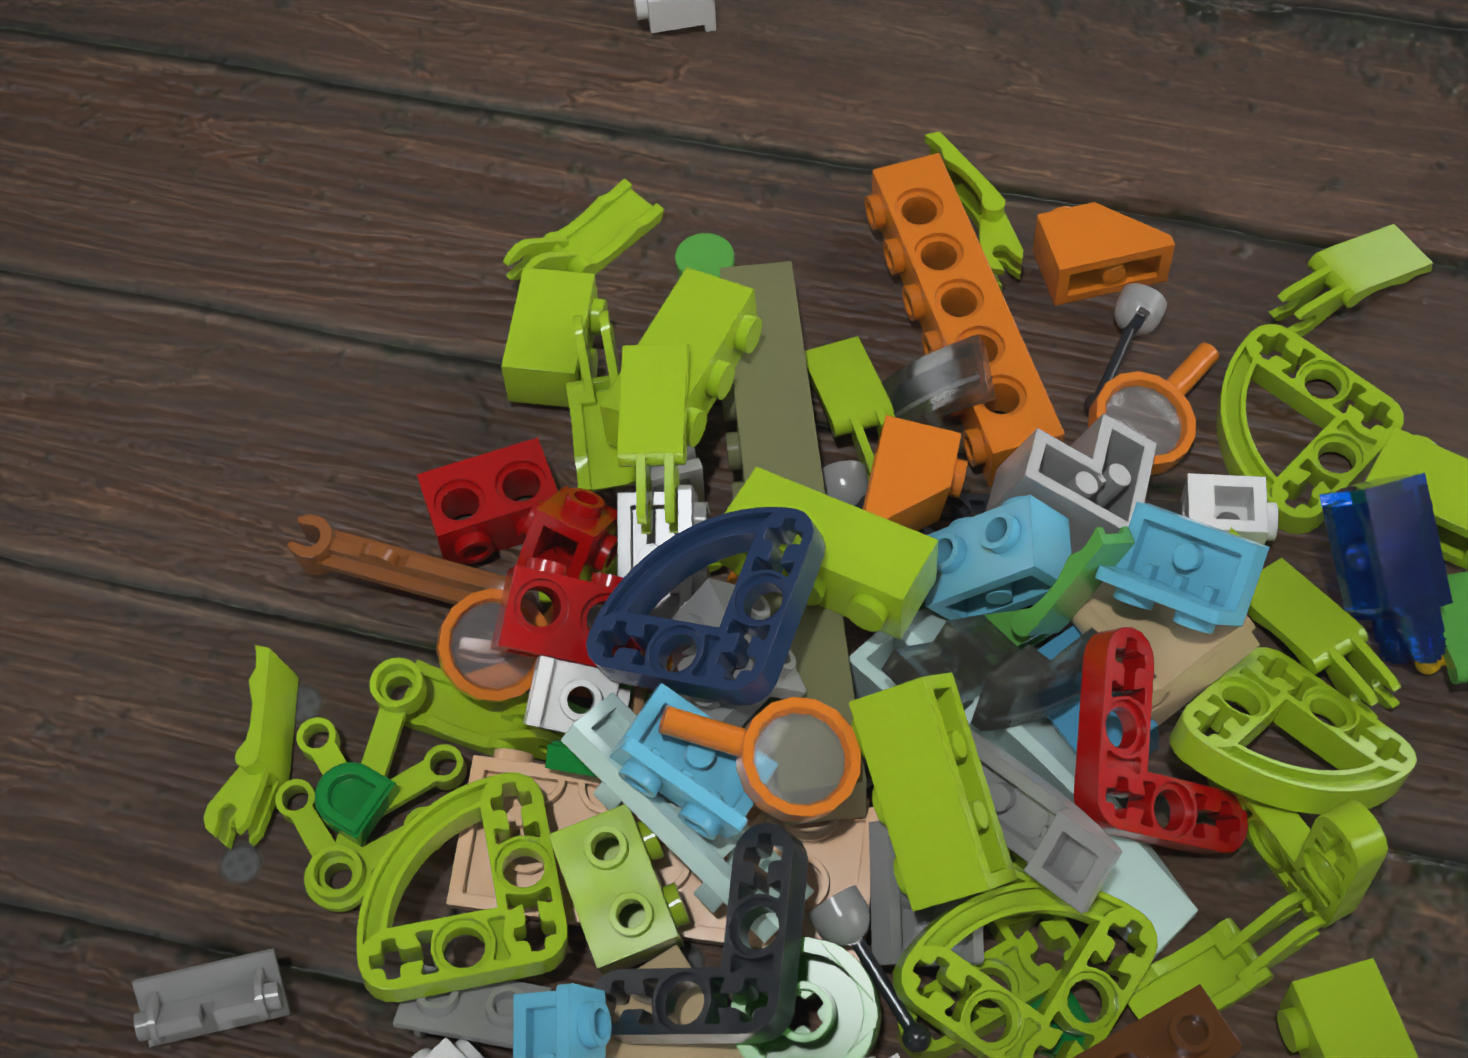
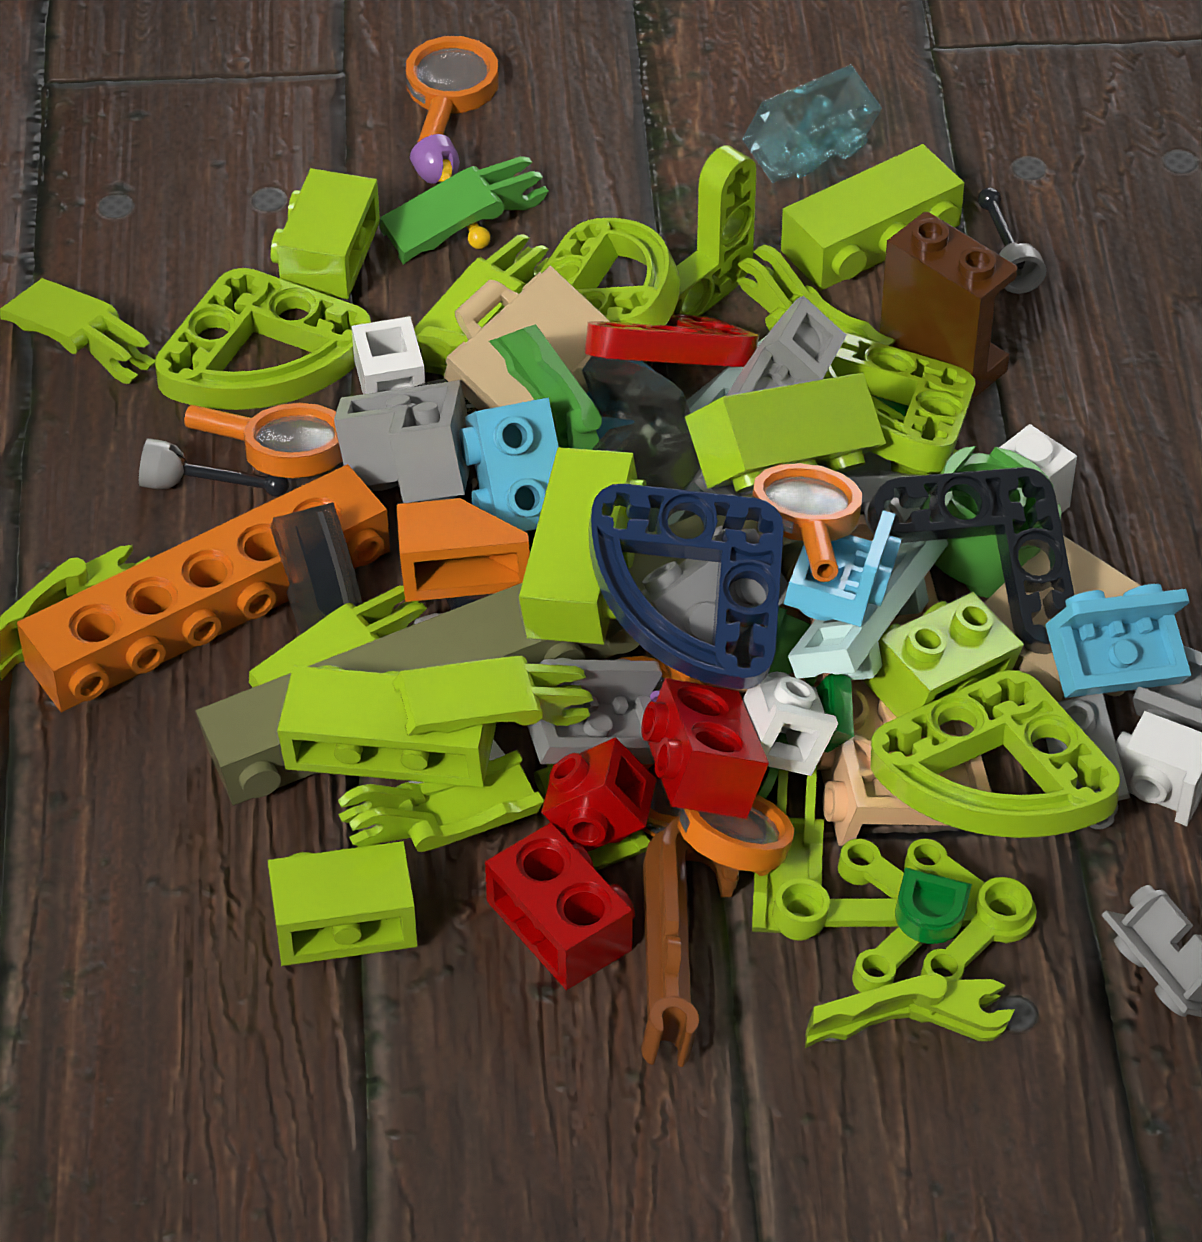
camera: 110 degrees left, 10 degrees down
lime arm [503,178,664,280] -> none
bright green tile [675,233,735,278] -> none
orange slope [1032,202,1175,306] -> none
medium azure bracket [1095,502,1270,634] -> none
clear blue hinge [1319,473,1453,664] -> none

